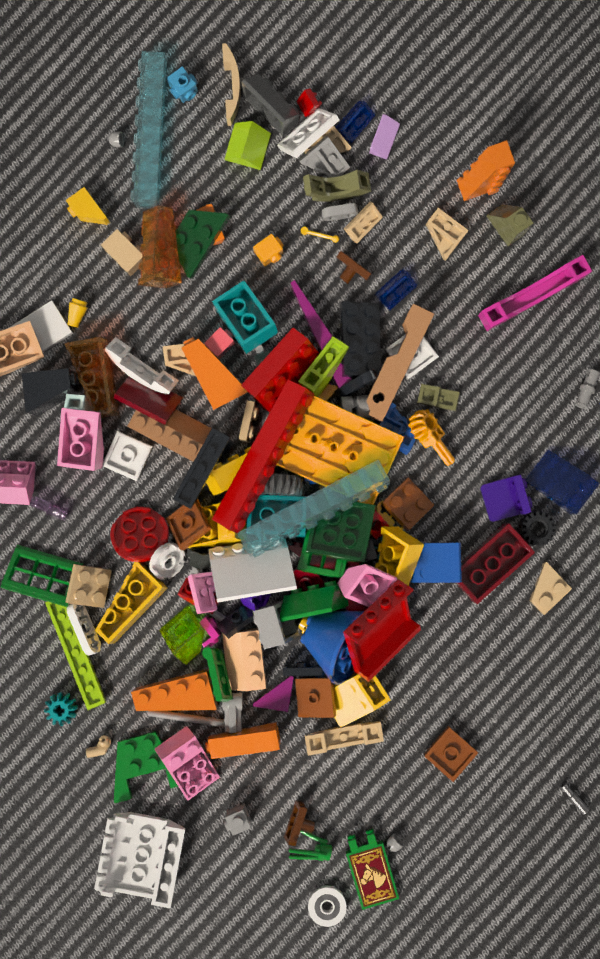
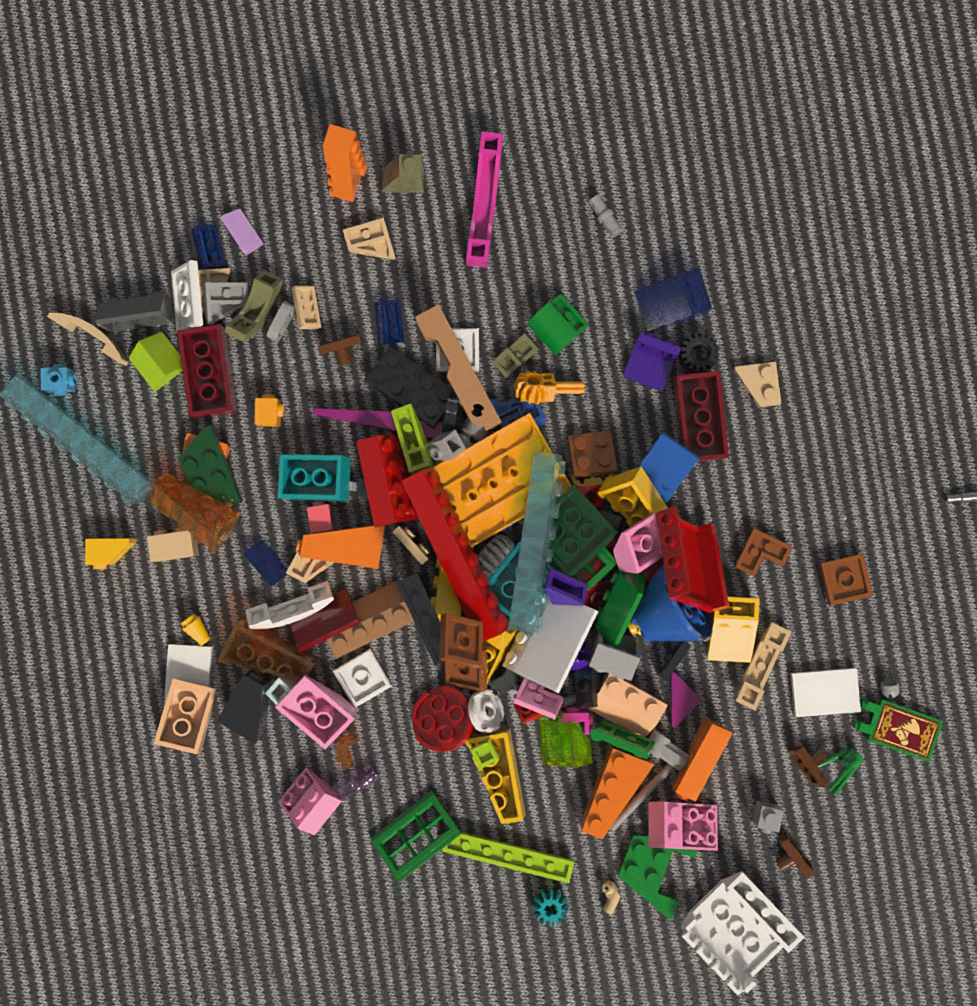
camera: 55 degrees left, 0 degrees up
tan plate [66,564,112,608] -> none
white beam [67,604,101,655] -> none
light grey hinge [108,131,124,147] -> none
dark orange plate [295,677,336,718] -> none
red tile [296,88,322,117] -> none
yellow hinge [301,227,339,243] -> none
white tile [308,885,347,927] -> none
none -> dark red brick [177,324,238,419]
none -> clear blue slope [244,540,288,587]
none -> clear orange bracket [335,734,360,771]
none -> light grey brick [426,430,466,463]
none -> dark orange plate [439,613,483,668]
none -> lime tile [470,738,500,769]
none -> green brick [527,294,589,356]
none -> dark purple slope [544,568,588,606]
none -> dark orange plate [734,528,793,576]
none -> reddish brown tile [776,831,815,879]
none -> white tile [790,668,861,717]

